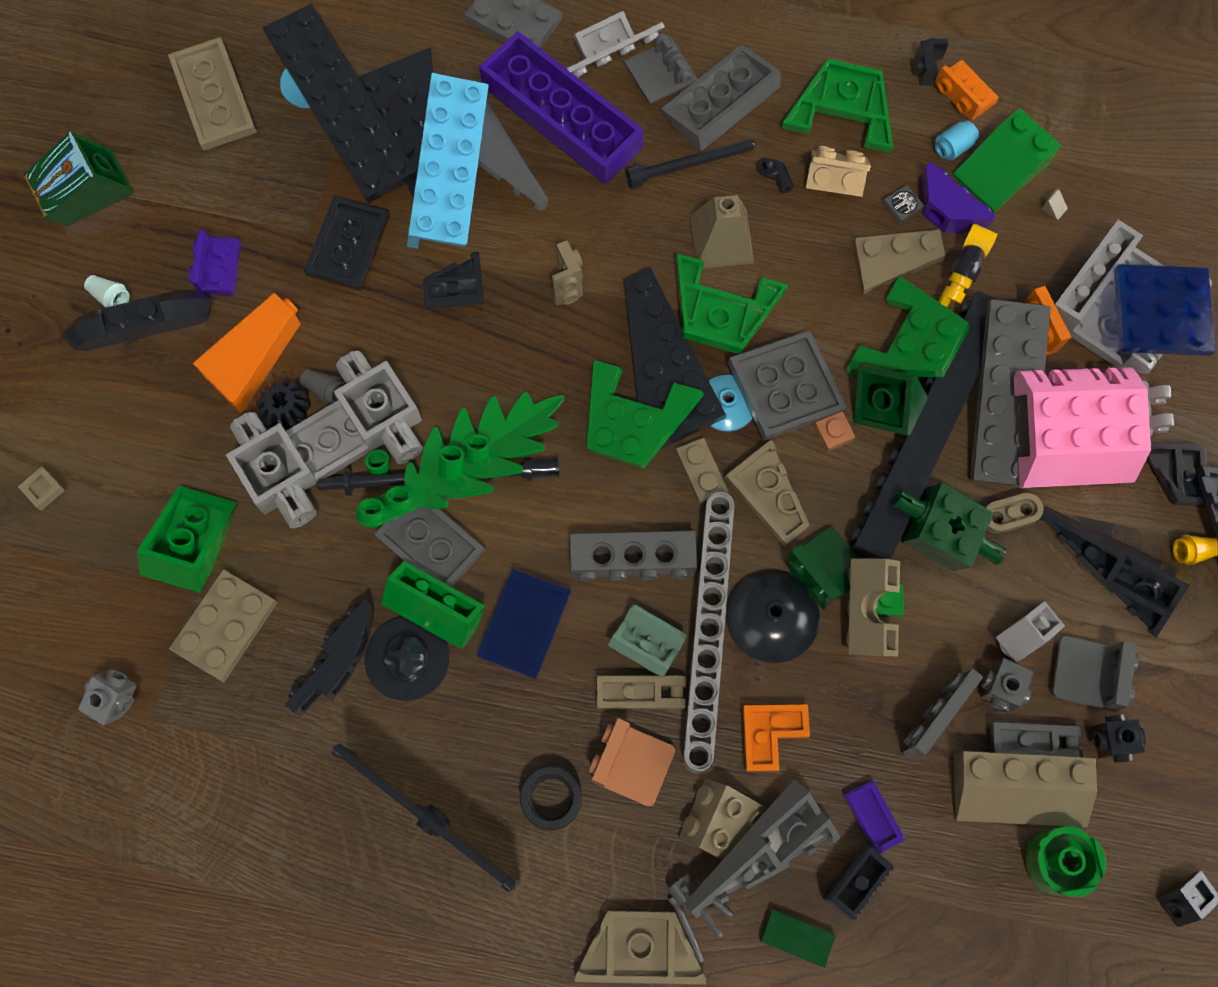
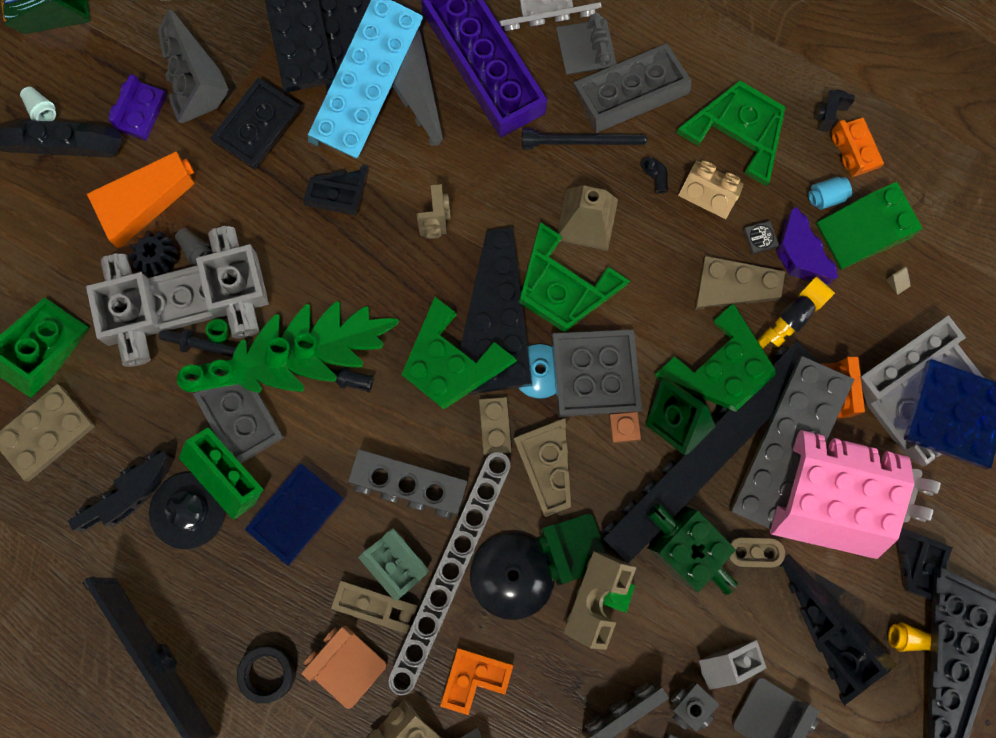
camera: 15 degrees right, 5 degrees up
none -> dark grey wedge [158,10,229,123]

